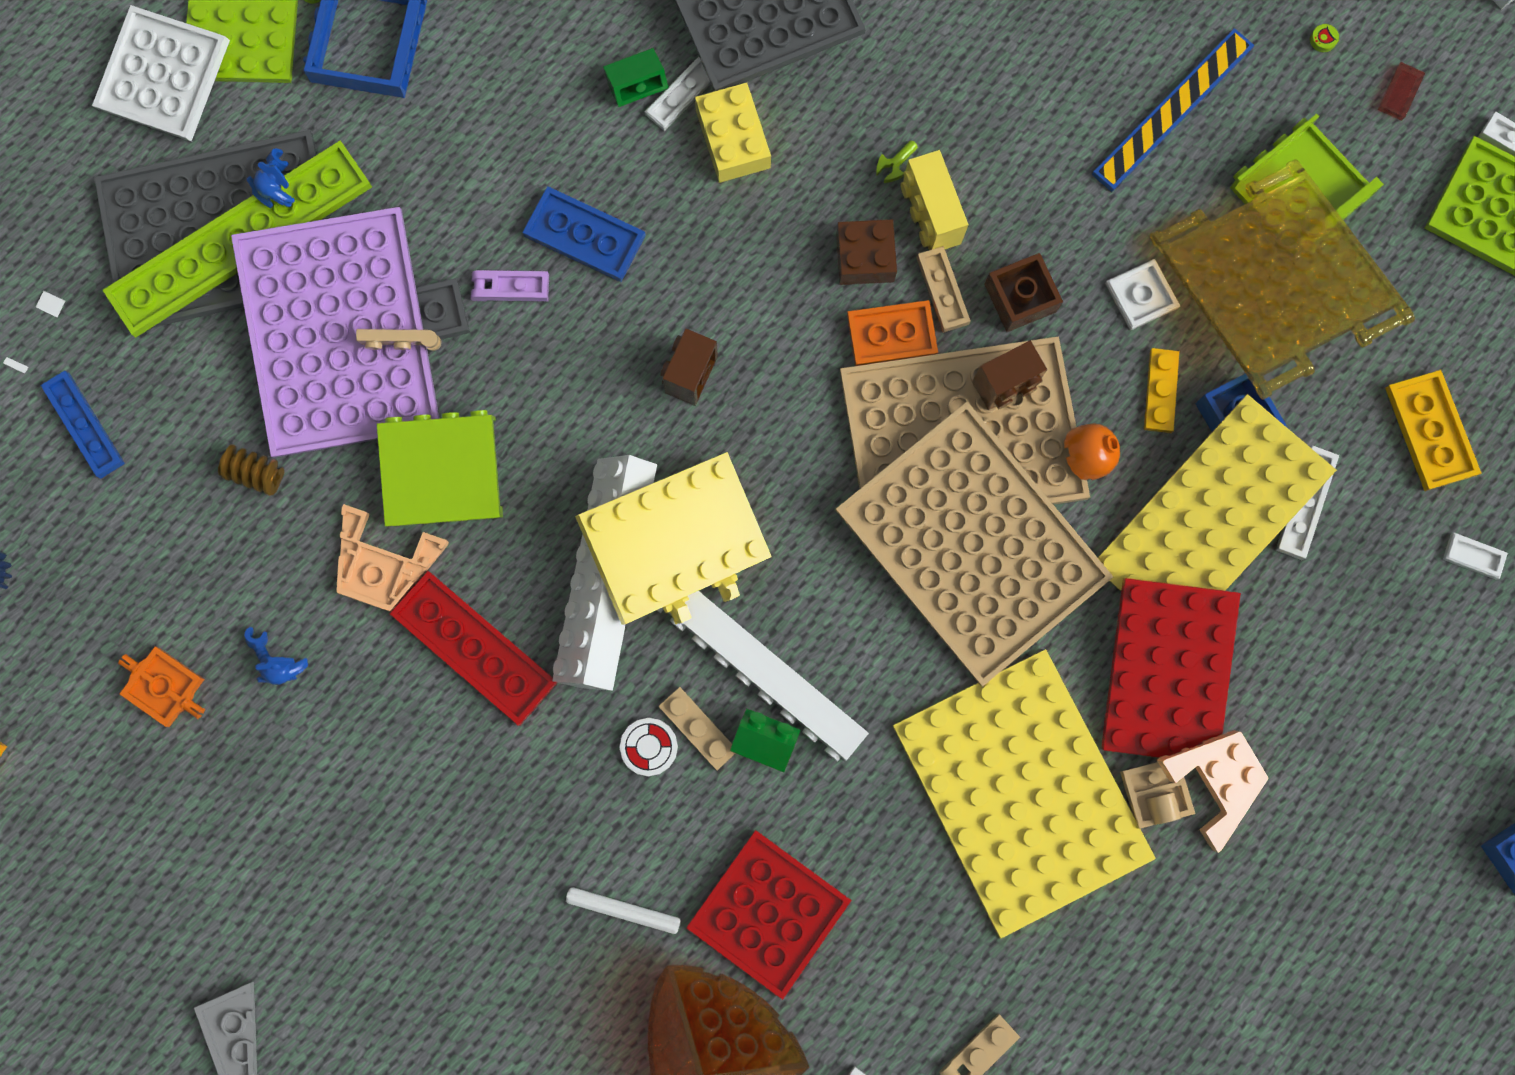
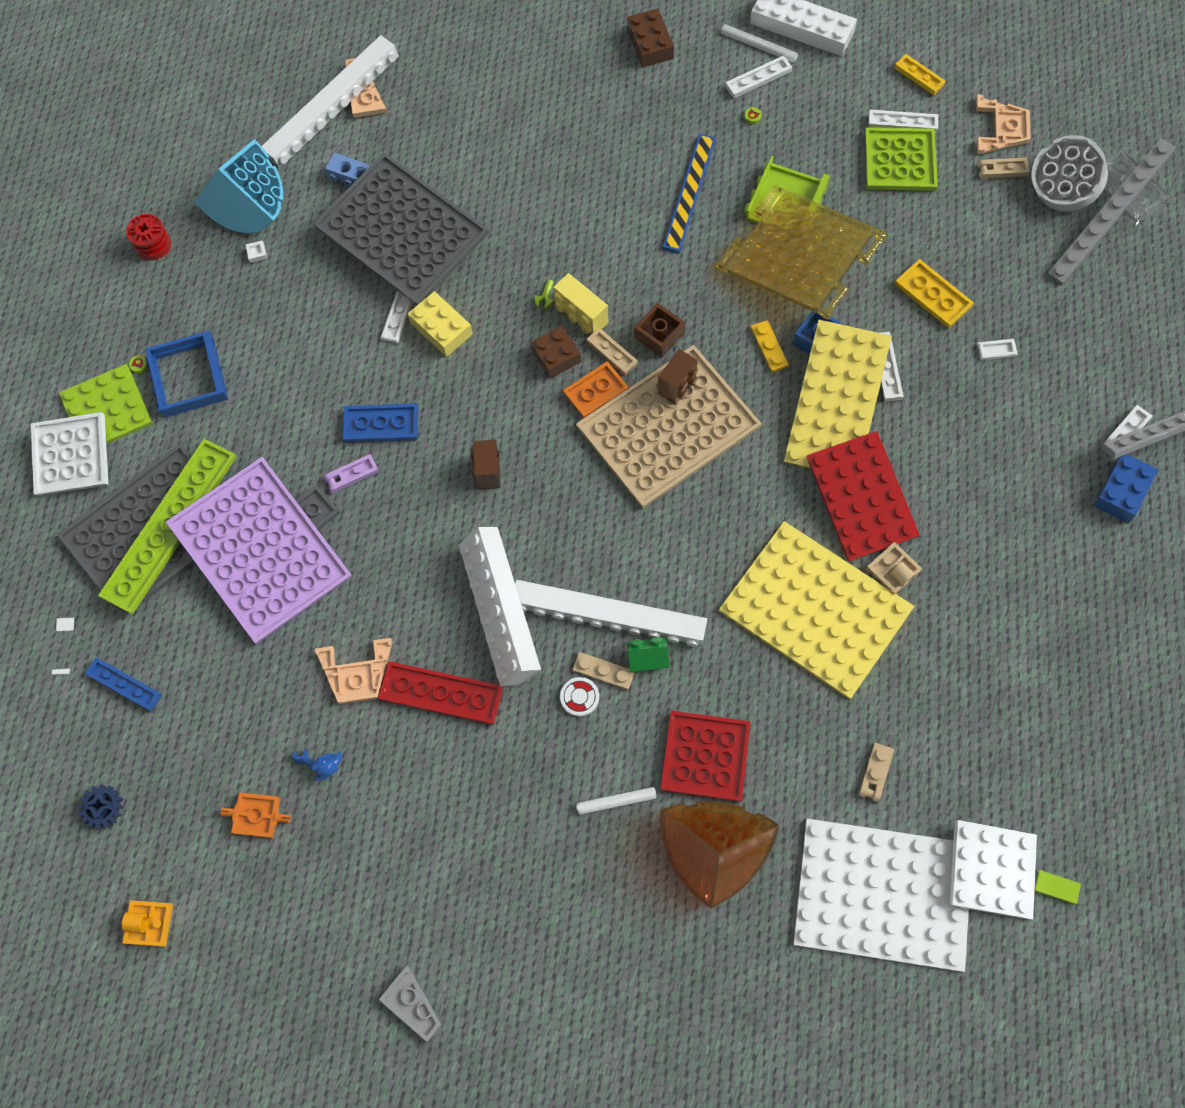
camera: 20 degrees left, 10 degrees down
pearl gold piece [218,444,285,496] -> none
blue piece [247,148,295,208] -> none
tan plate [356,329,441,351] -> none
lime panel [377,410,503,526] -> none
light yellow hinge [575,452,772,625] -> none
green brick [603,48,669,107] -> none
tan plate [835,402,1113,687] -> none
orange cylinder [1064,423,1120,480] -> none
white tile [1105,259,1180,331] -> none
light nougat wing [1157,730,1268,853] -> none
clear red tile [1377,62,1425,121] -> none

